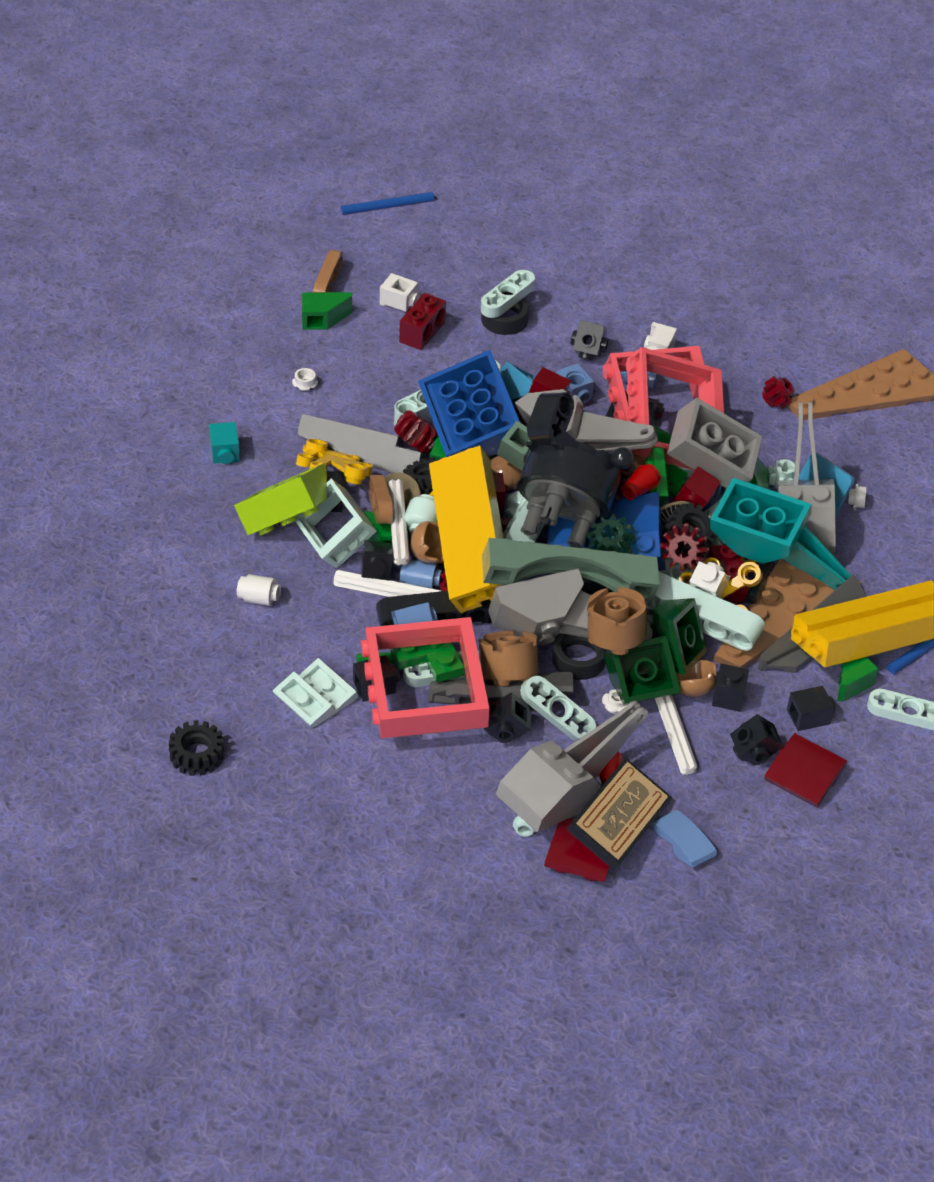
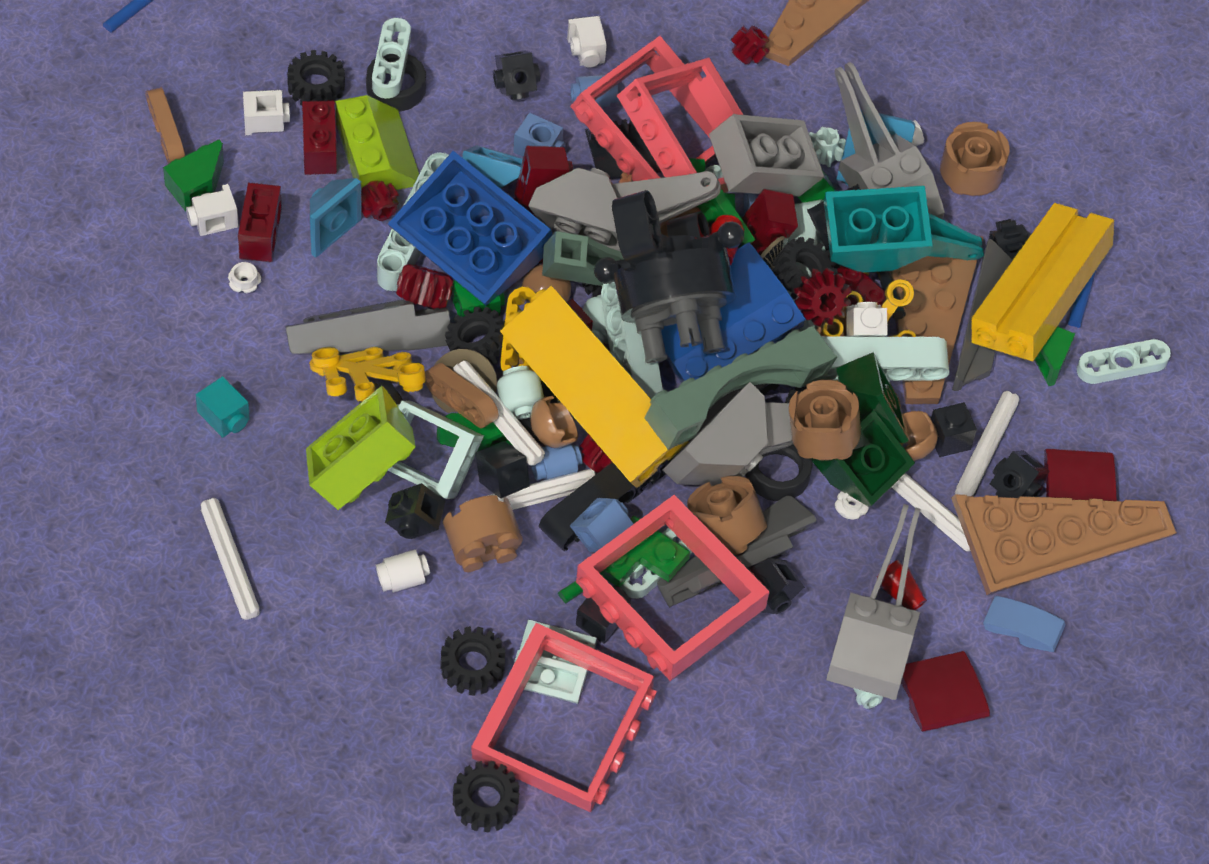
camera: 35 degrees left, 10 degrees up
light aqua beam [520,676,596,741] -> none
tile [566,758,672,870] -> none
gear [587,513,637,554] -> none
black brick [787,686,836,731] -> none
none -> white brick [186,184,238,236]
none -> white axle [201,498,260,620]
none -> dark red brick [238,182,282,262]
none -> black tyre [287,50,345,106]
none -> dark azure slope [310,178,361,258]
none -> lime slope [335,95,419,190]
none -> dark red gear [361,181,399,221]
none -> black brick [385,483,445,539]
none -> black tyre [440,626,506,695]
none -> medium nougat brick [443,495,523,572]
none -> coral window [471,623,657,812]
none -> medium nougat brick [940,122,1010,196]
none -> medium nougat wing [951,494,1176,595]
none -> white axle [955,391,1020,497]
none -> black gear [989,219,1028,259]

